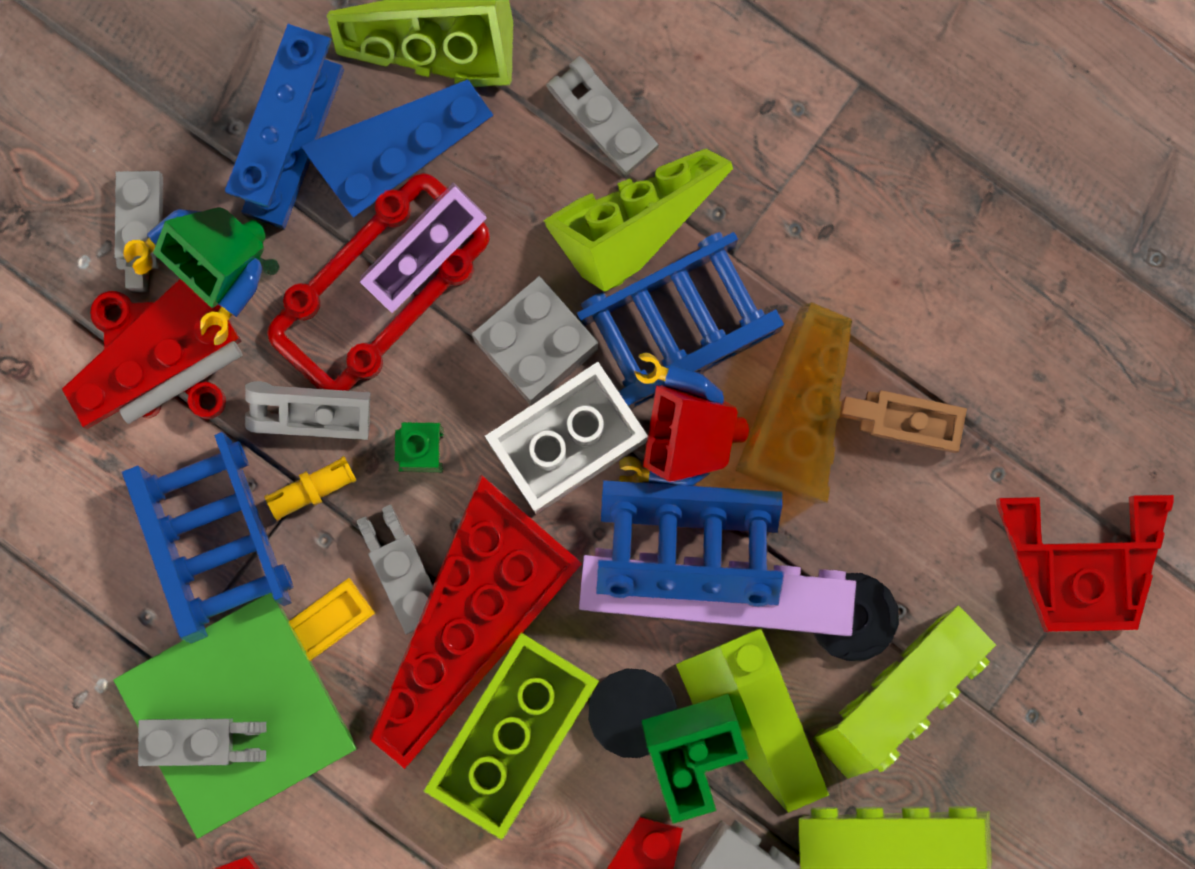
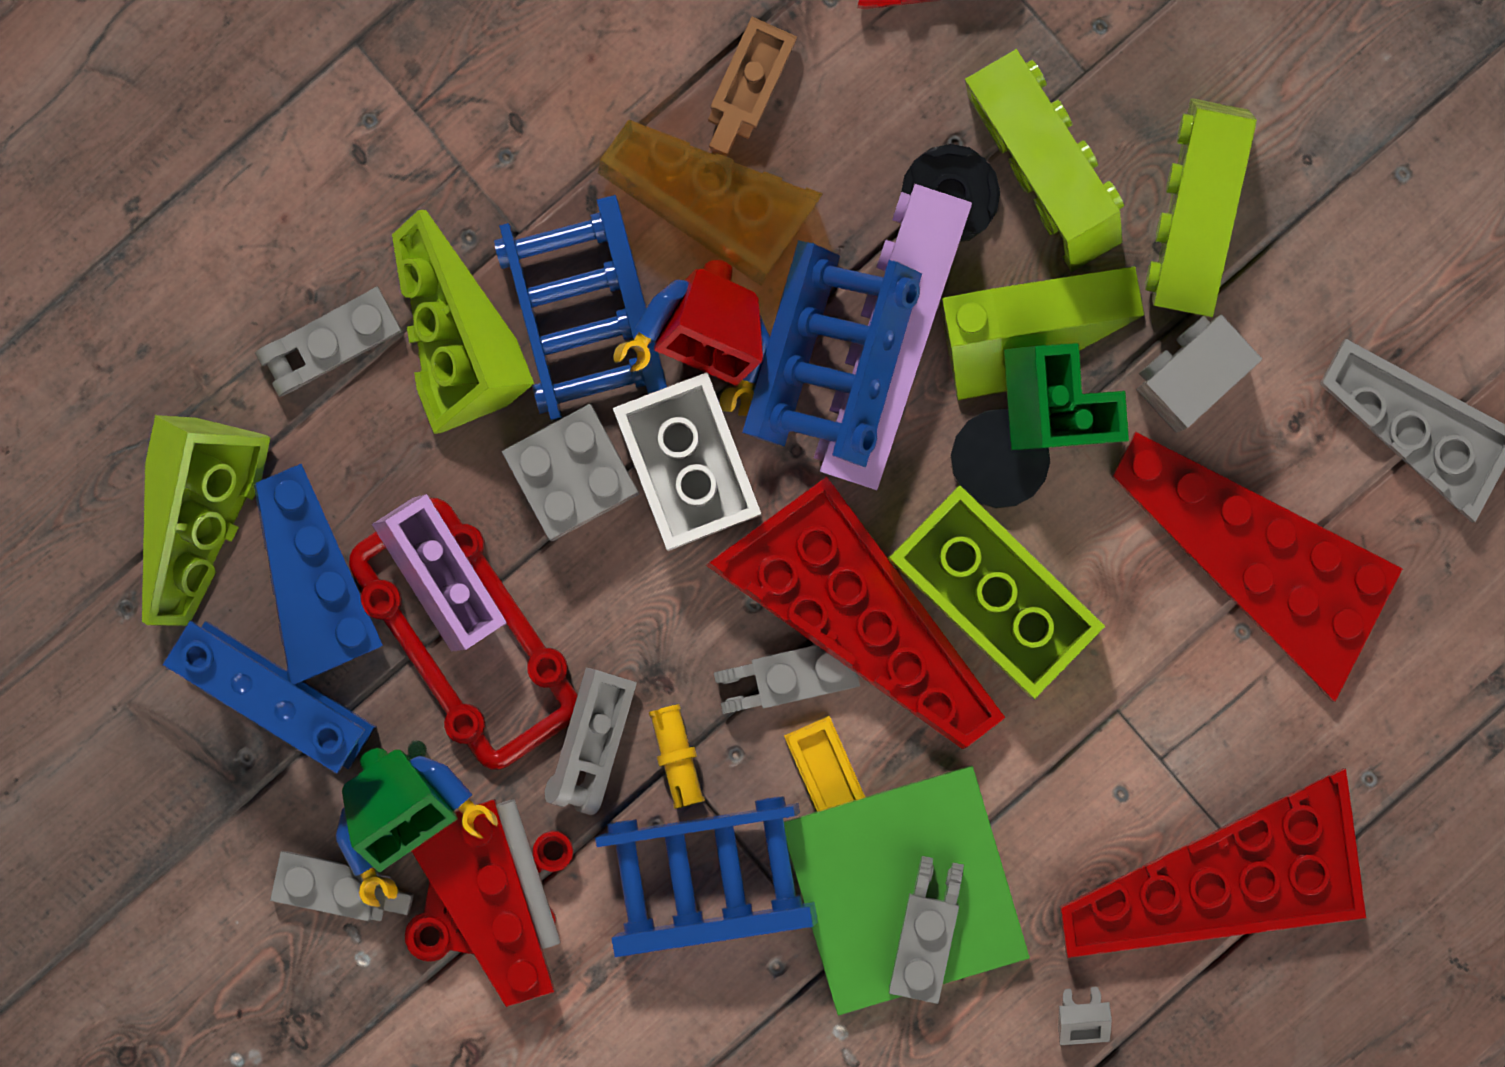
camera: 75 degrees left, 5 degrees up
green window [394,422,444,473] -> none

